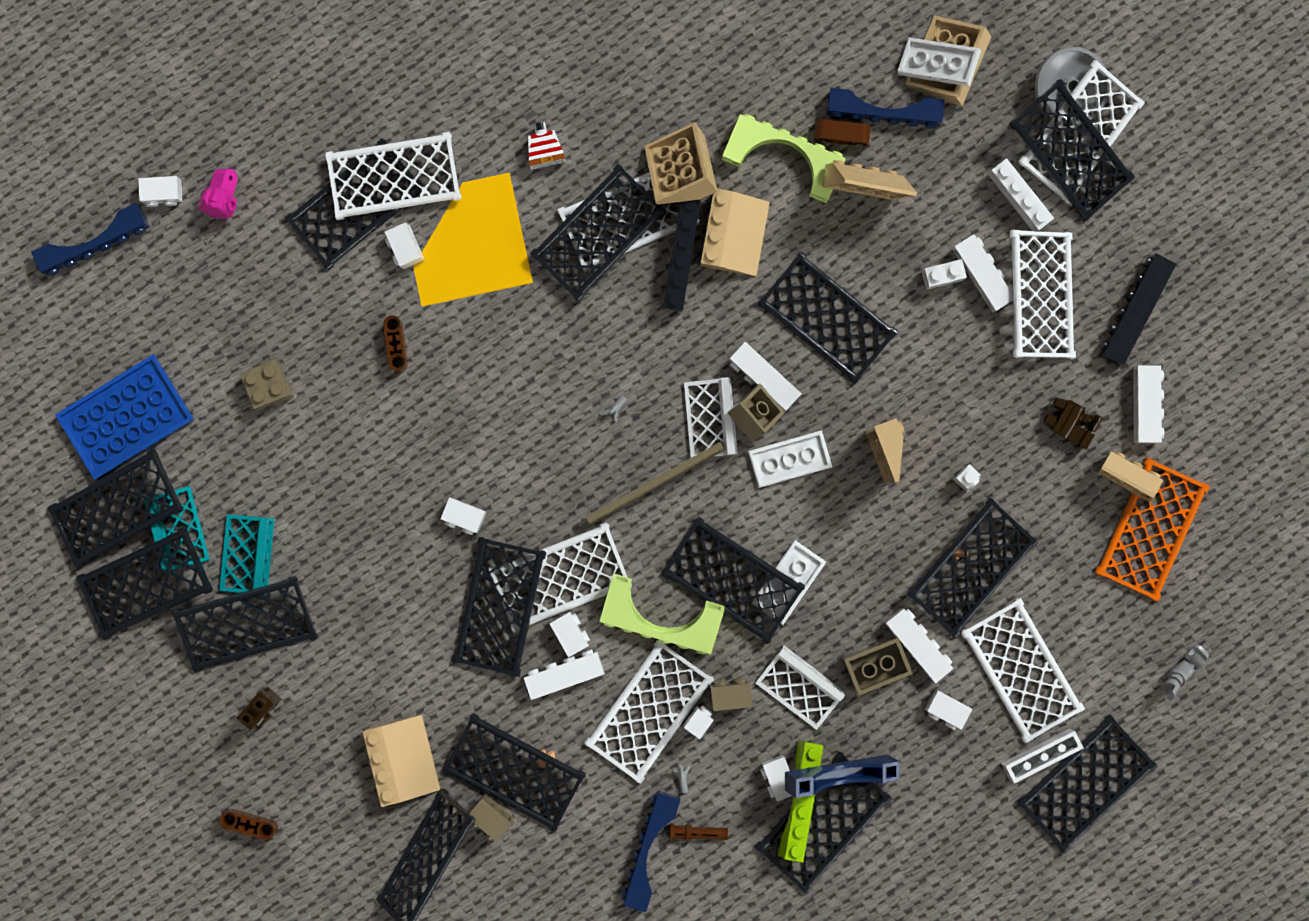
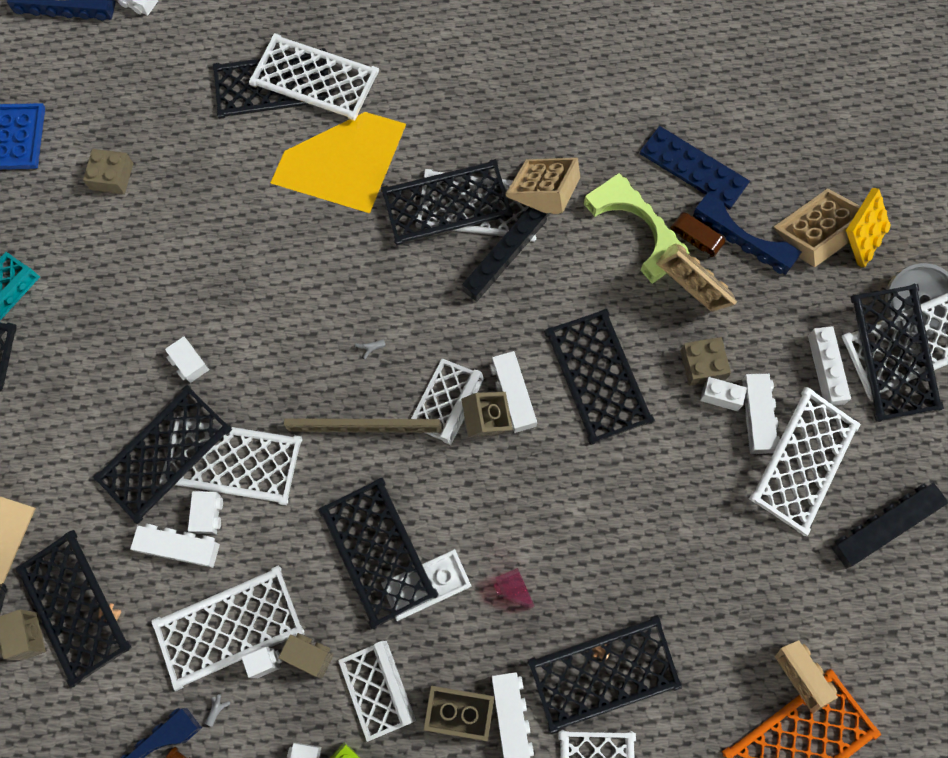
camera: 30 degrees right, 15 degrees down
dark pink piece [198,169,238,219] -> none
reddish brown beam [383,315,408,372] -> none
white brick [385,223,425,269] -> none
torso [528,122,566,170] -> none
yellowish green arch [599,574,725,655] -> none
tan slope [700,189,770,276] -> none
white tile [748,430,832,488] -> none
tan slope [865,418,905,485] -> none
white tile [897,37,981,87] -> none
white brick [953,464,980,492] -> none
dark brown hips [1043,397,1104,450] -> none
white brick [1133,365,1164,443] -> none
none -> clear pink slope [493,568,535,609]
none -> dark blue plate [639,126,750,209]
none -> dark tan brick [680,337,731,386]
none -> yellow plate [846,188,891,268]

